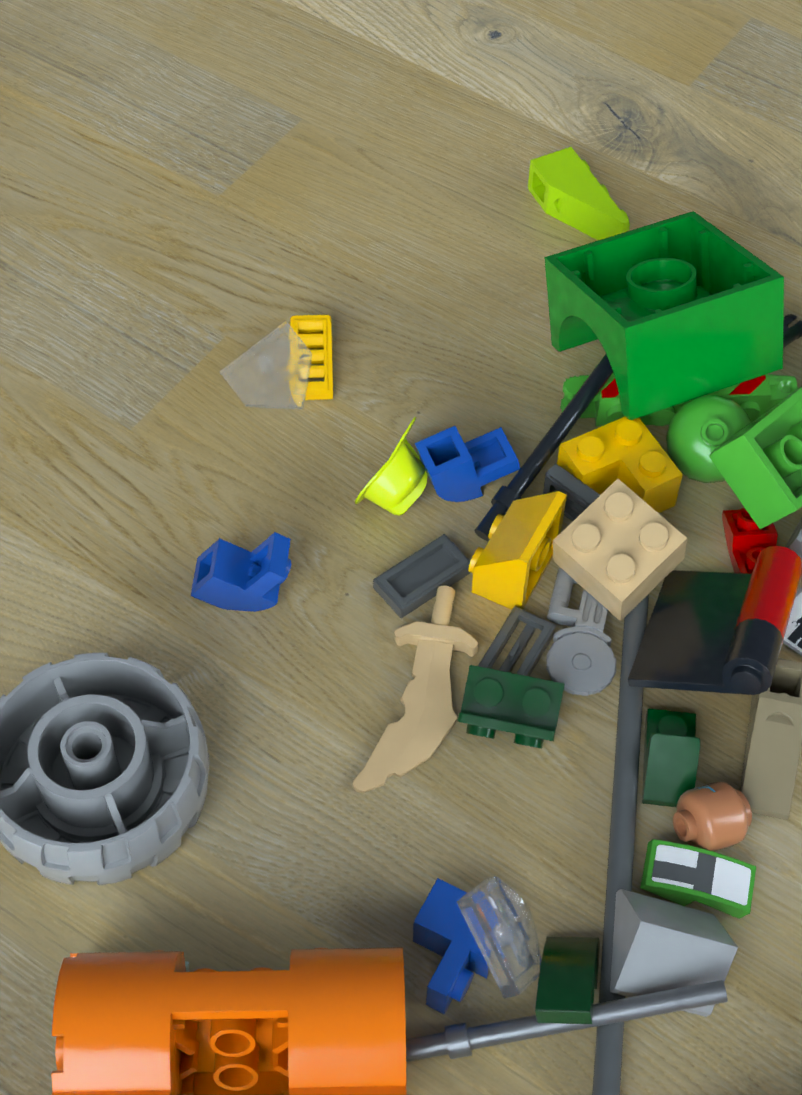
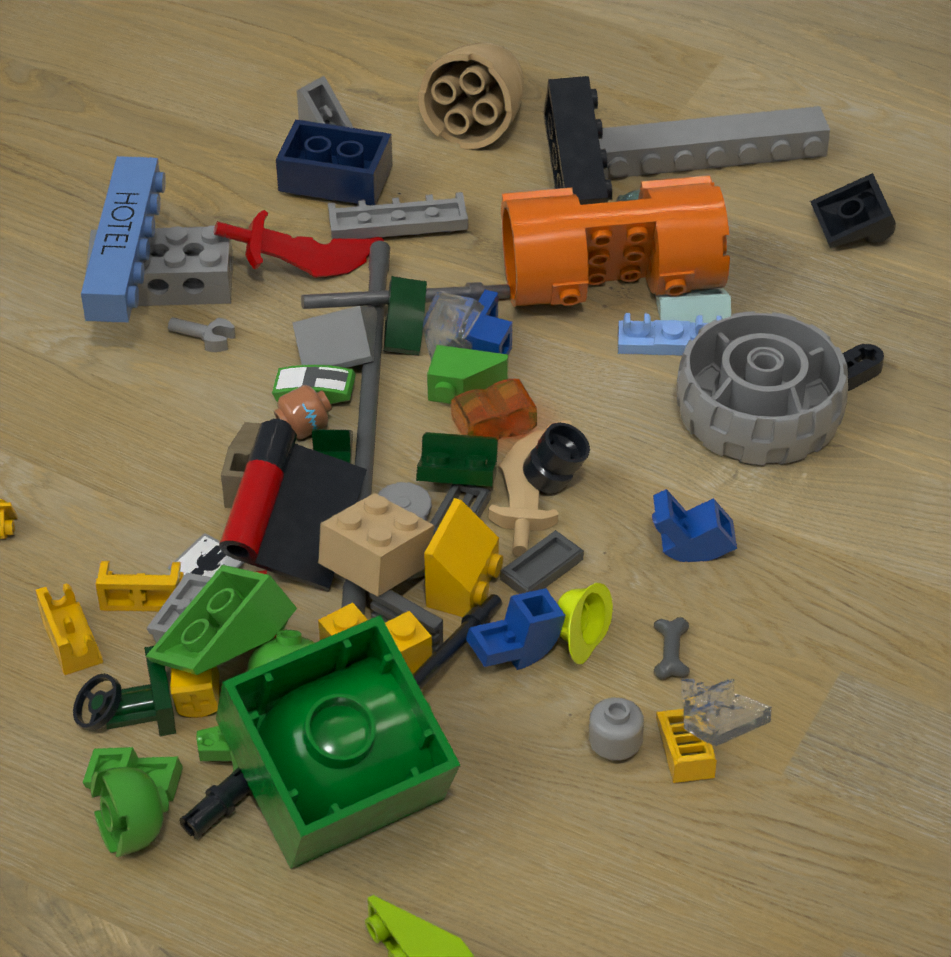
camera: 175 degrees right, 10 degrees down
none -> bright green slope [427,345,508,406]
none -> clear orange brick [451,378,537,440]
none -> black wheel [523,422,590,494]
none -> light grey head [589,697,644,760]
none -> light blue plate [618,313,722,356]
none -> dark grey piece [654,617,690,679]

